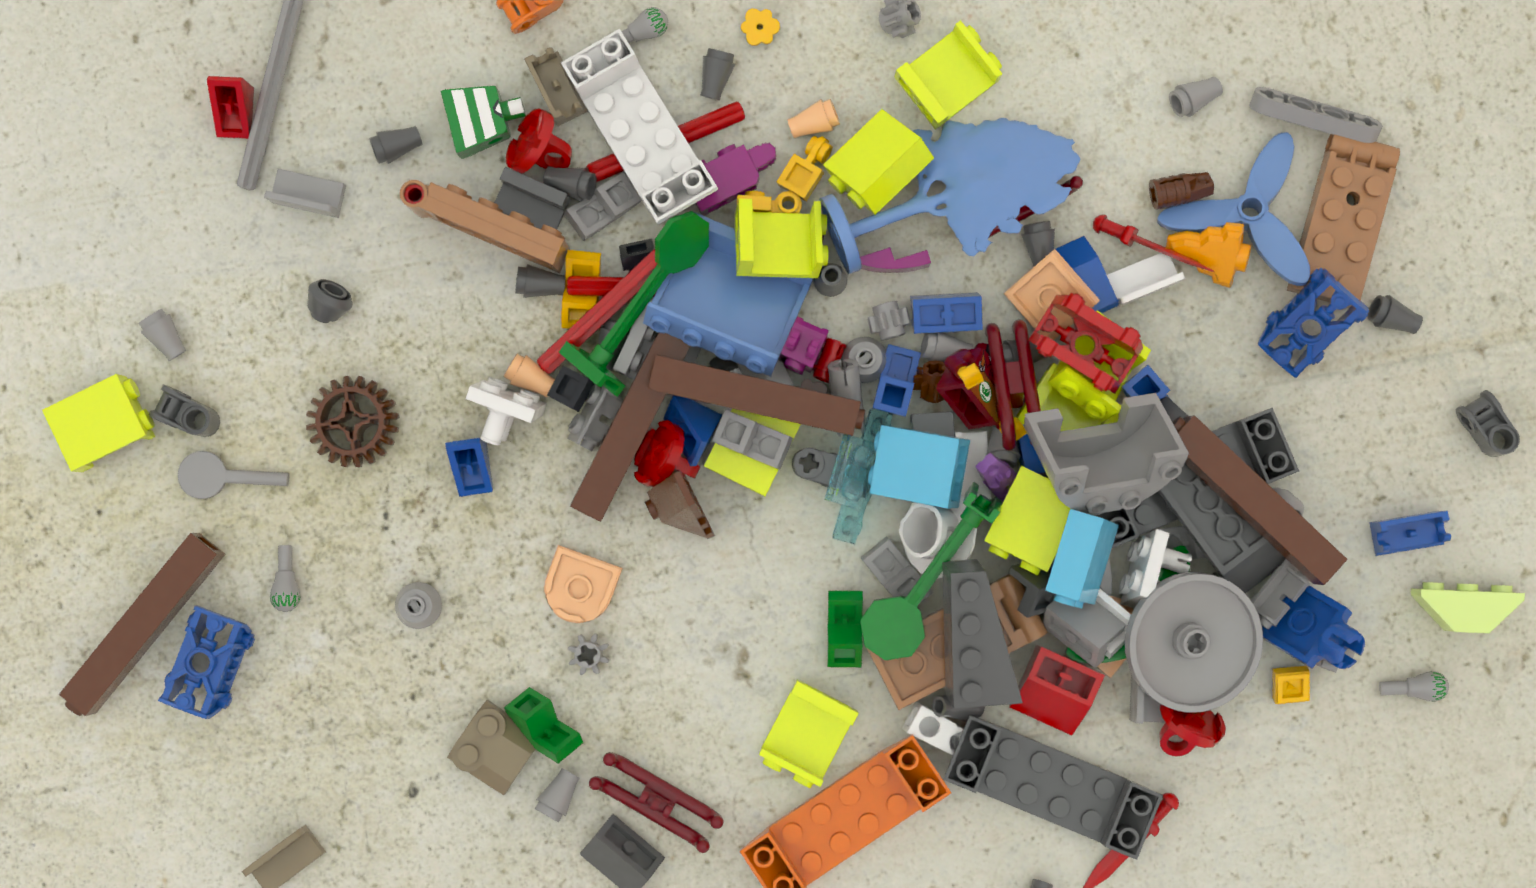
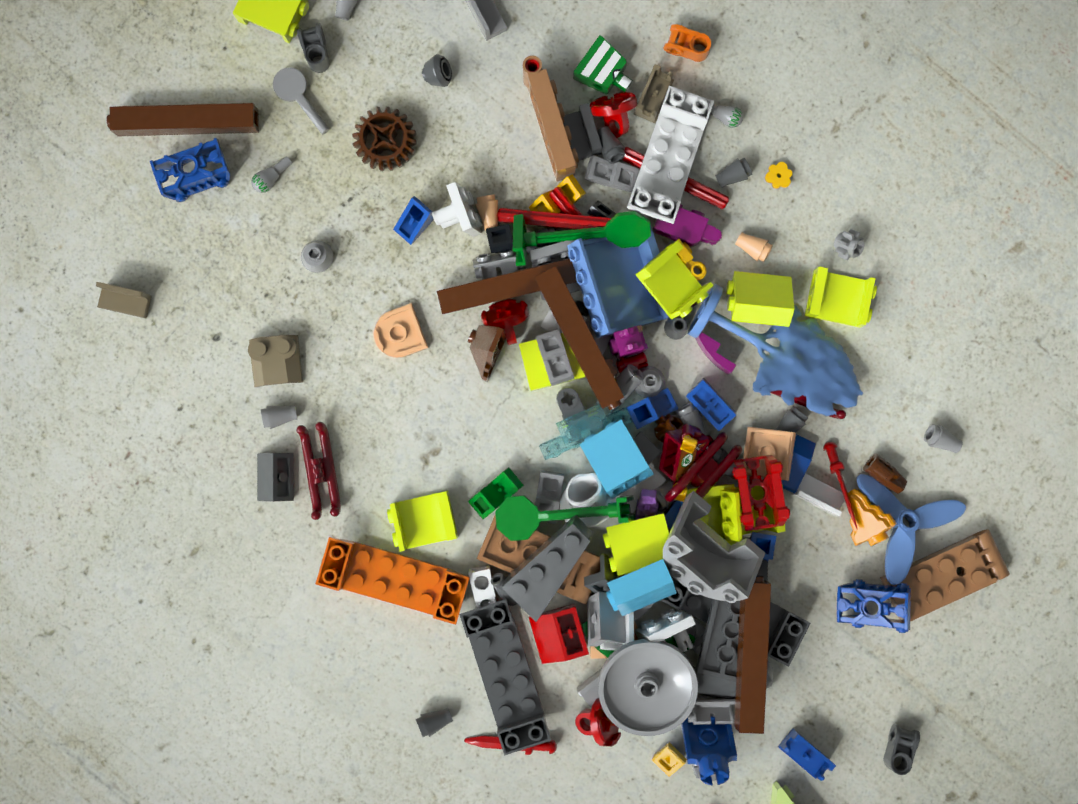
camera: 45 degrees right, 0 degrees up
dark grey cone [369,126,423,164] -> none
green slope [504,687,583,764] -> none
dark grey cone [515,264,565,298] -> none
light grey gear [568,633,610,675] -> none
blue slope [663,395,722,466] -> none
yellow plate [776,136,833,202] -> none
light grey gear [867,301,911,341] -> none
light grey beam [1249,87,1383,143] -> none
dark grey cone [1368,295,1423,334] -> none

